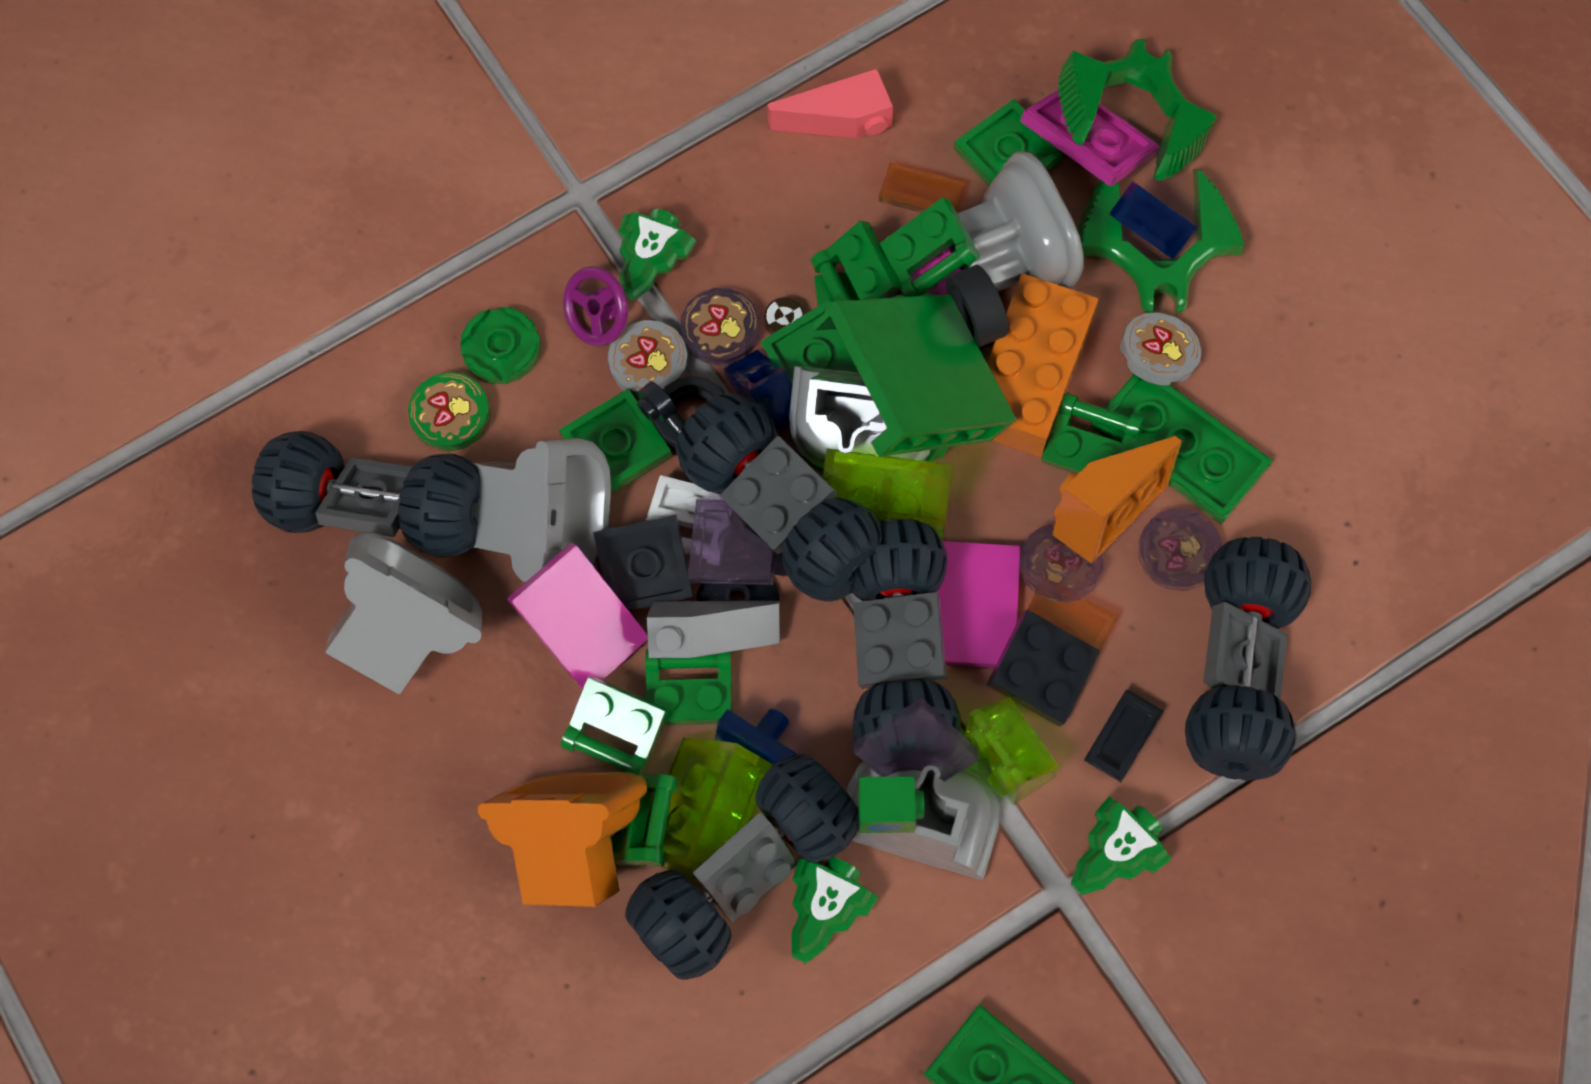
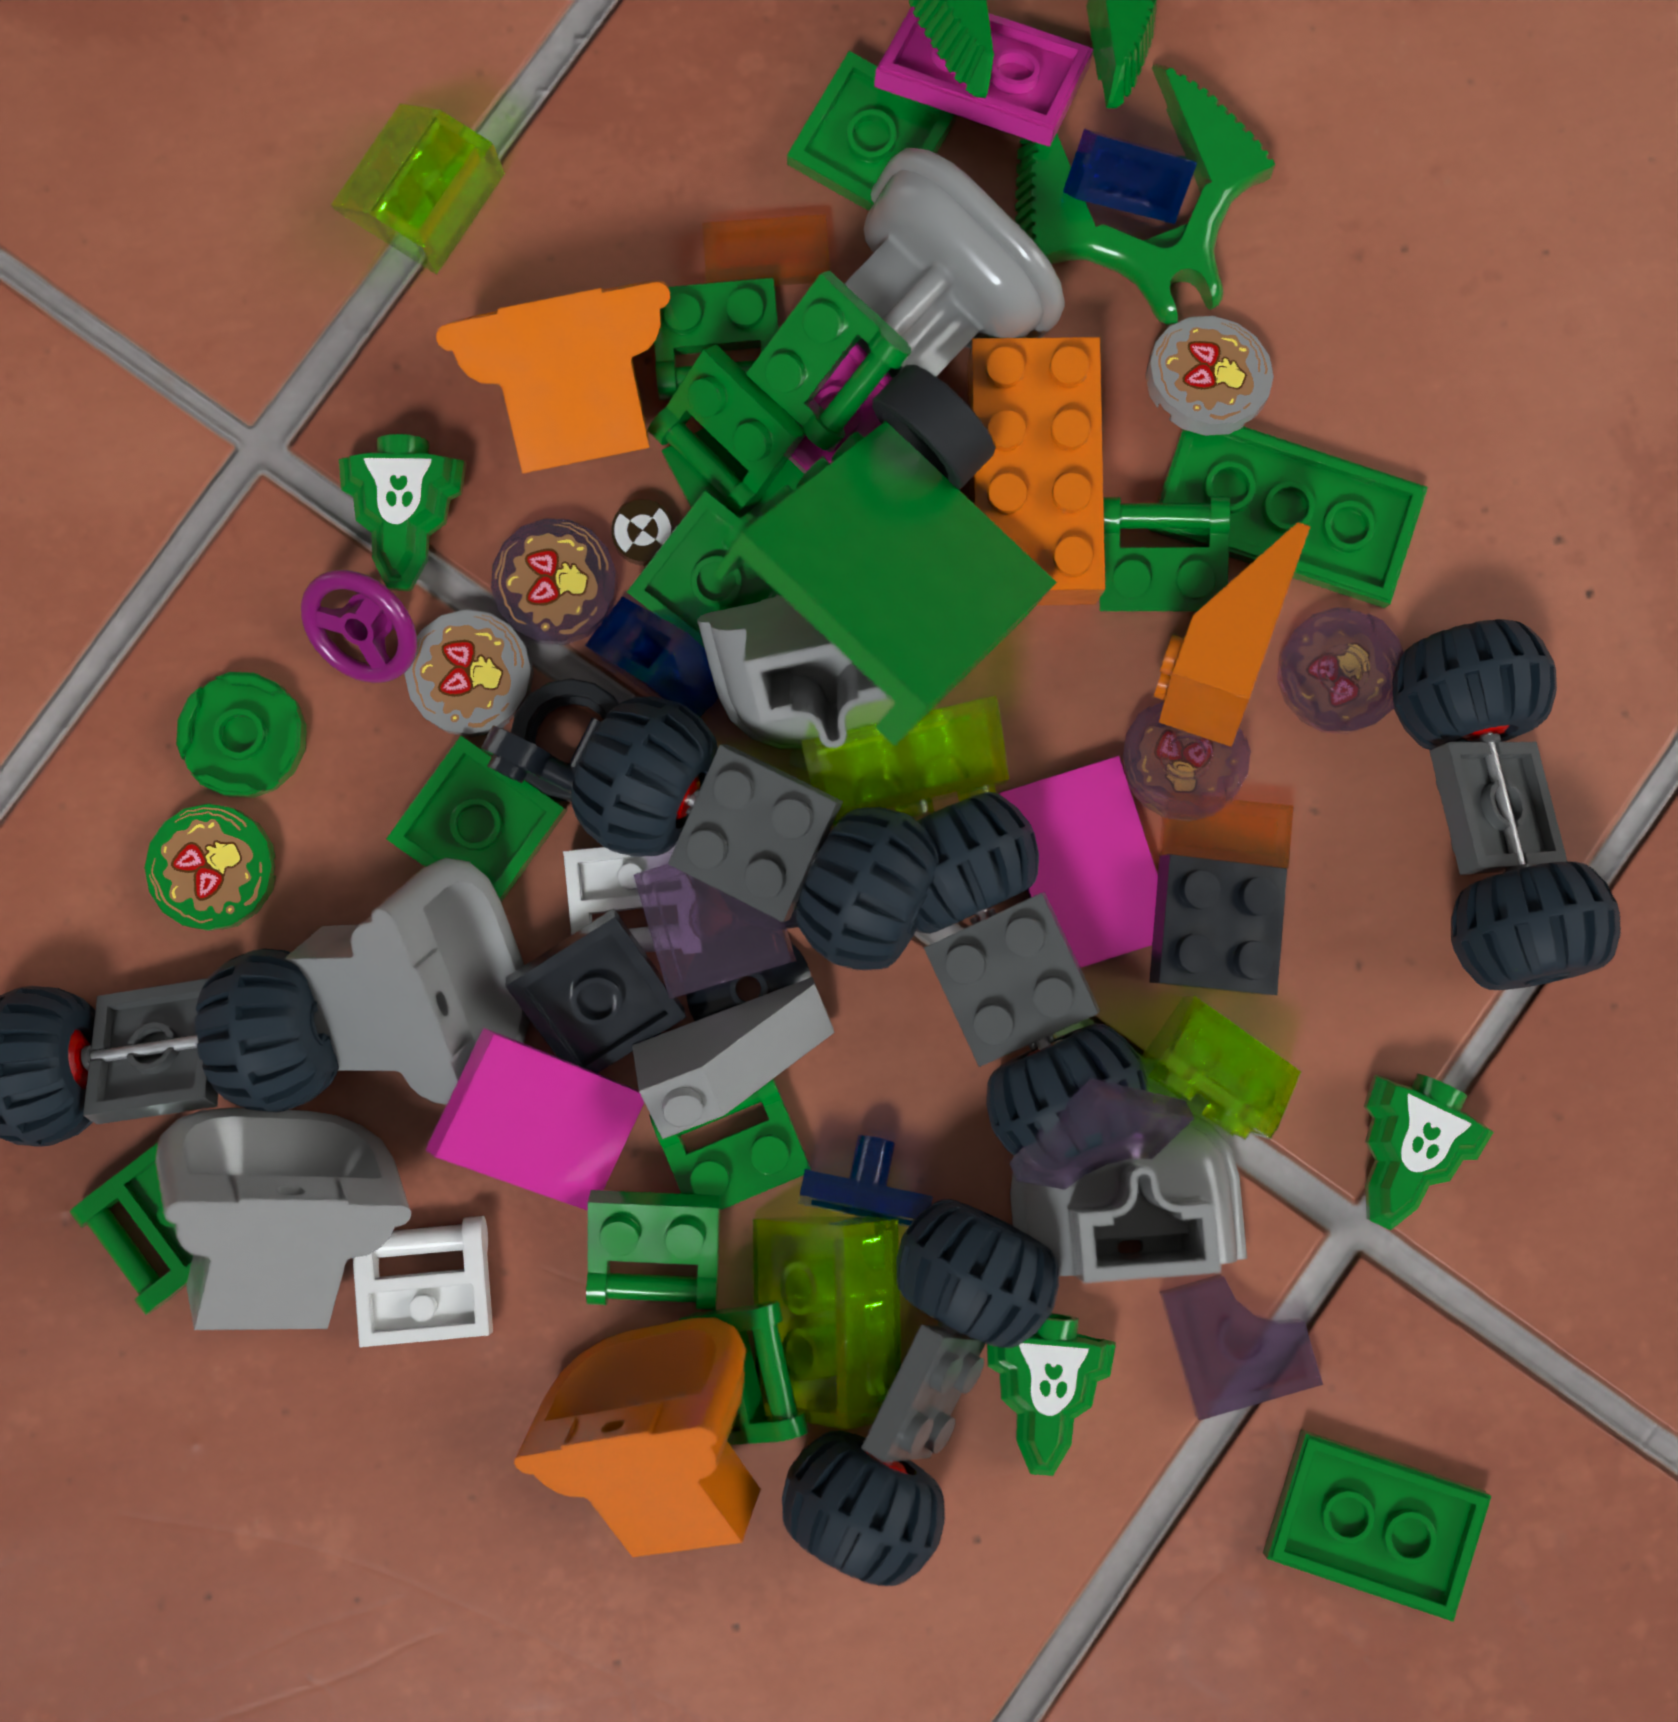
camera: 25 degrees left, 15 degrees up
coral slope [767,69,893,139] -> none
green brick [858,776,924,833] -> none
black tile [1083,689,1163,783] -> none
none -> green plate [70,1143,193,1315]
none -> clear neon green slope [331,104,505,275]
none -> white plate [353,1216,493,1347]
none -> orange piece [436,280,670,474]
none -> green plate [654,278,778,400]
none -> clear purple tile [1159,1274,1323,1421]

